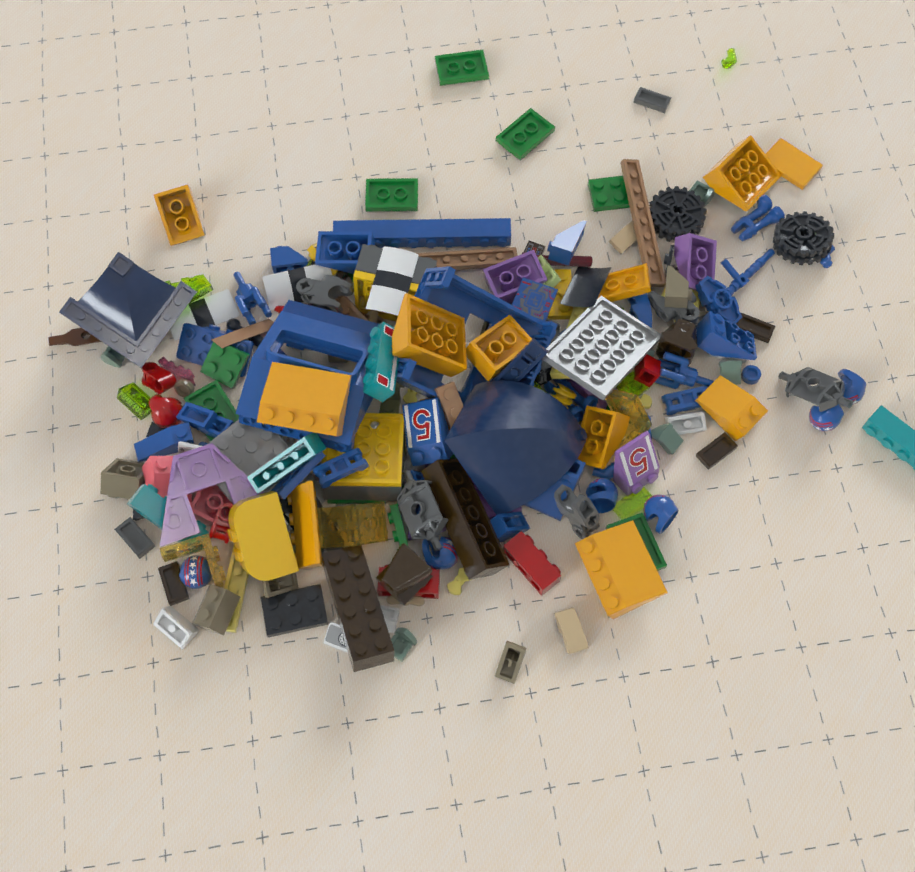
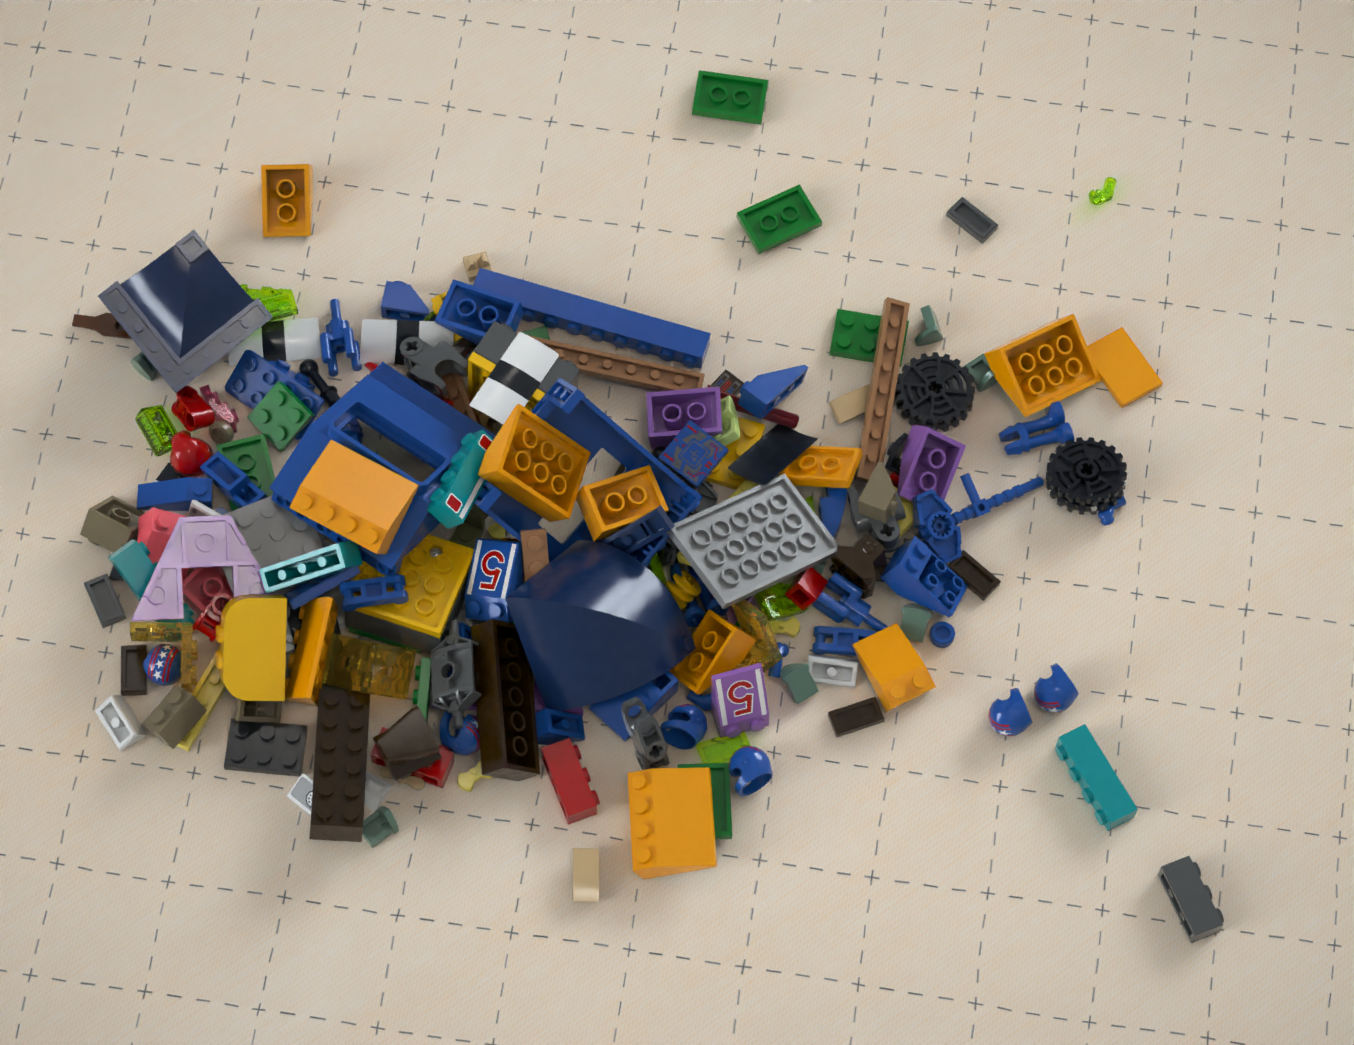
camera: 15 degrees right, 0 degrees up
medium nougat sticker [211,319,274,348] -> none
green plate [365,178,418,212] -> none
dark tan slope [495,641,526,684] -> none
dark grey plate [778,367,853,412] -> none
none -> tan tile [463,251,492,282]
none -> sand green tile [915,305,944,346]

